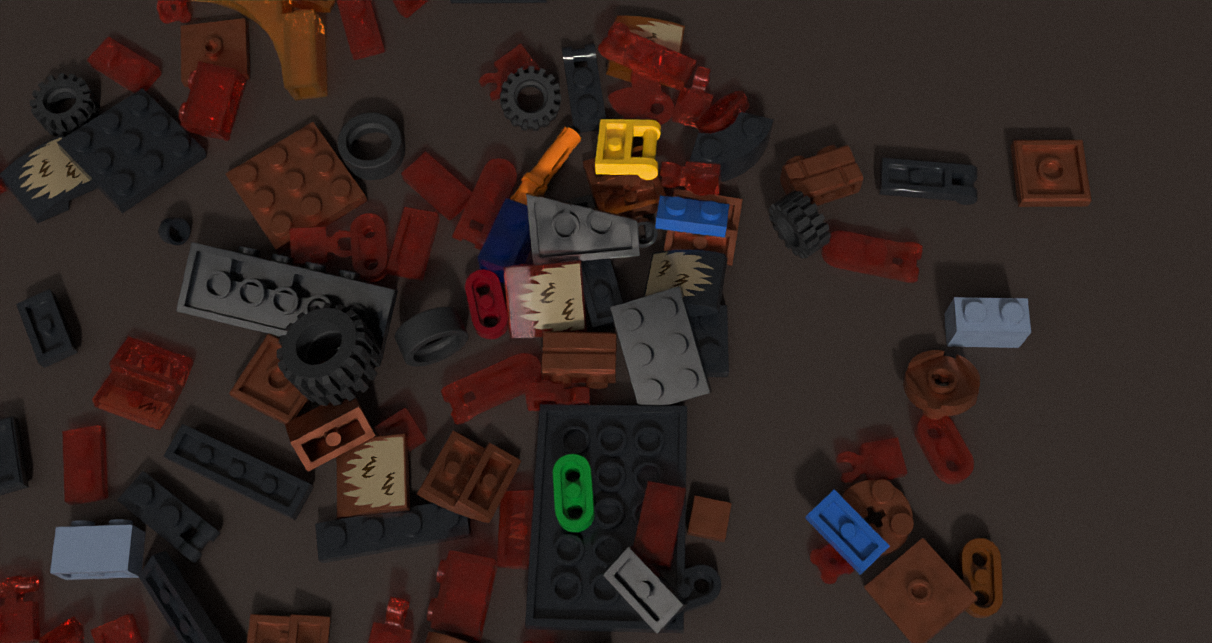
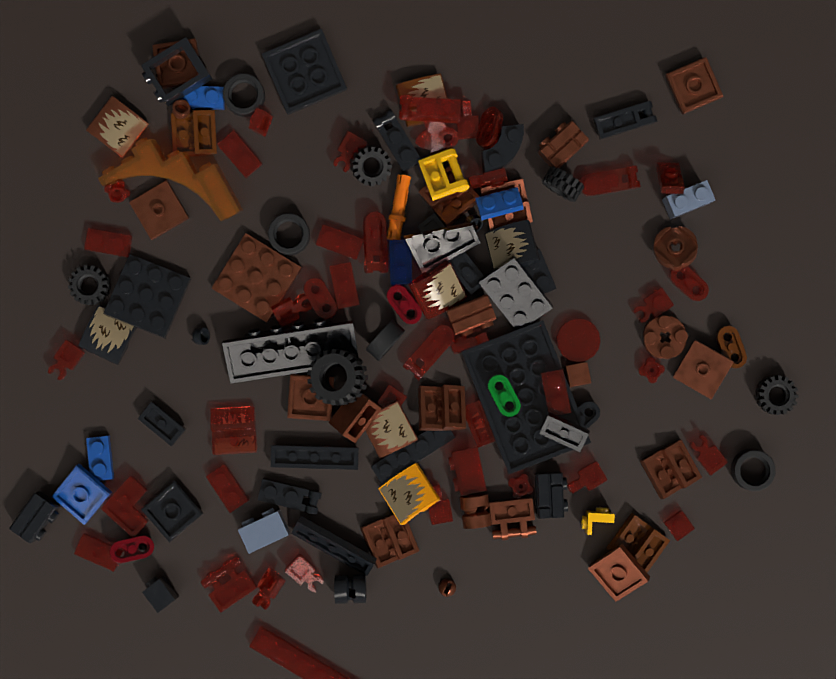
camera: 25 degrees left, 20 degrees up
clear red brick [179,61,246,141] -> none
blue plate [805,489,890,575] -> none
none -> slope [378,463,440,525]
none -> clear red tile [556,319,601,362]
none -> clear red plate [656,162,685,194]

